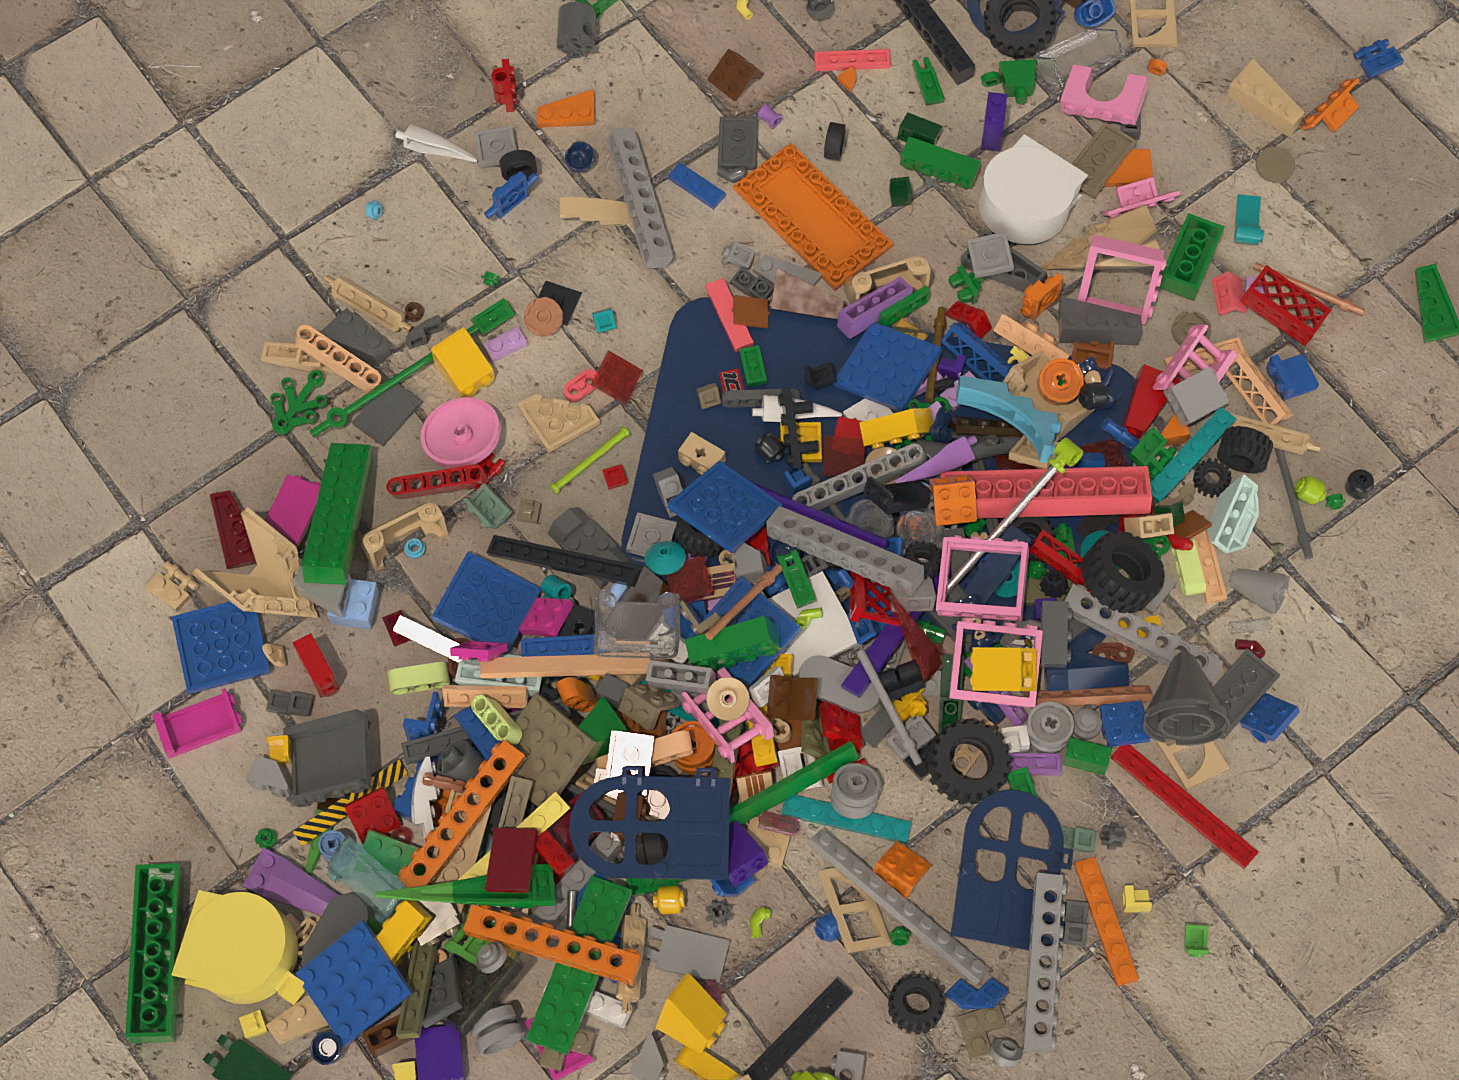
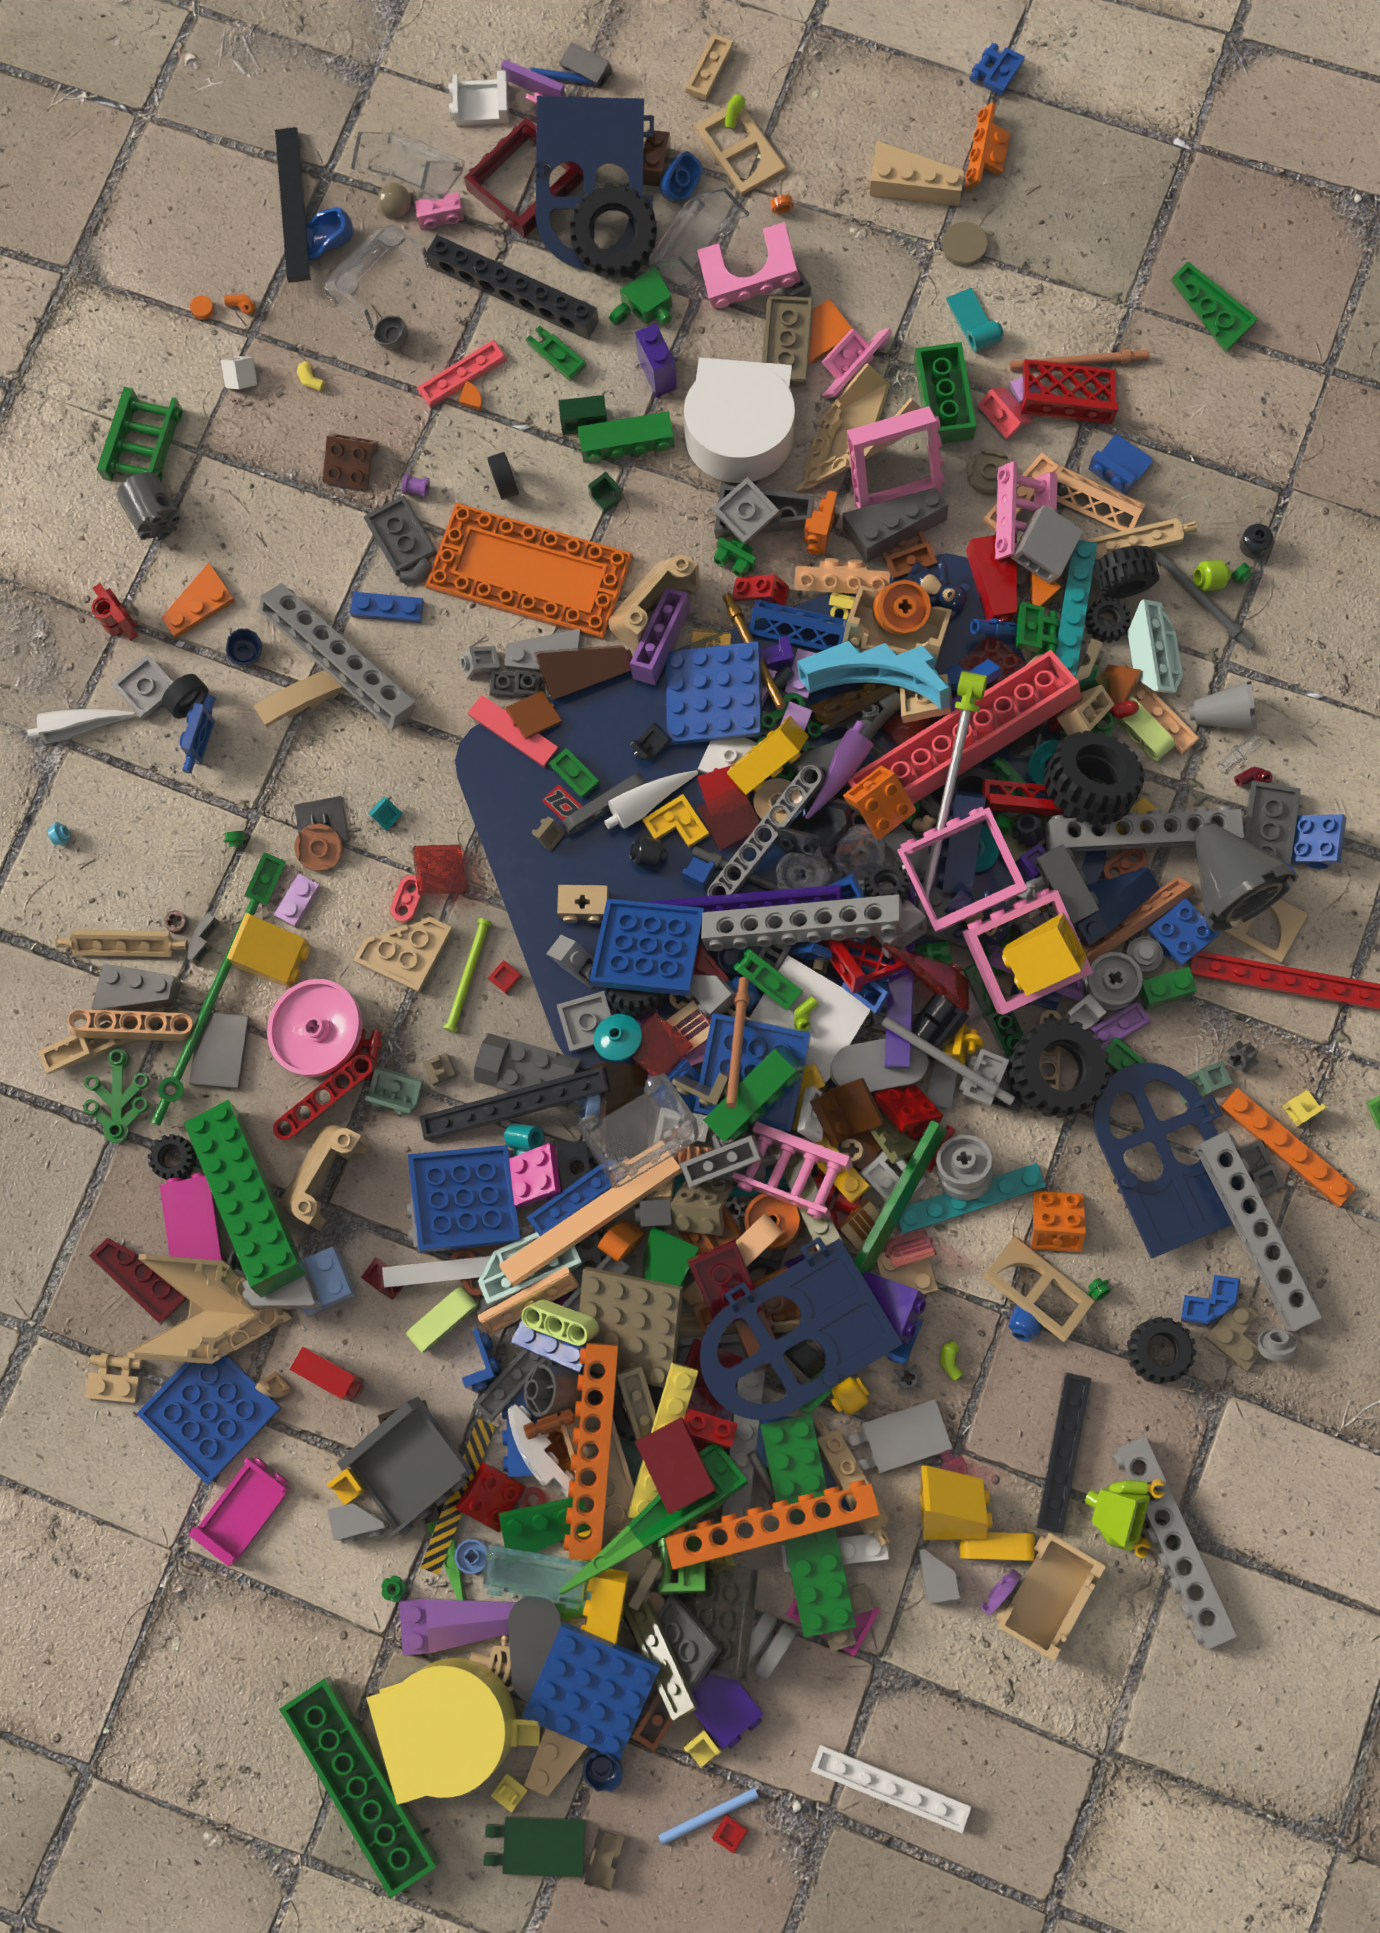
camera: 25 degrees left, 10 degrees up
dark grey slope [266,689,313,716] -> none
medium azure plate [404,538,425,559] -> none
dark pink plate [450,641,507,662] -> none
light grey plate [476,941,507,973] -> none
tan dish [707,677,750,721] -> none
black plate [778,387,819,471] -> none
light grey plate [808,829,990,985] -> none
green tile [879,285,930,327] -> none
dark blue plate [929,406,953,443] -> none
black head [1078,382,1109,410] -> none
none -> black tyre [148,1134,197,1180]

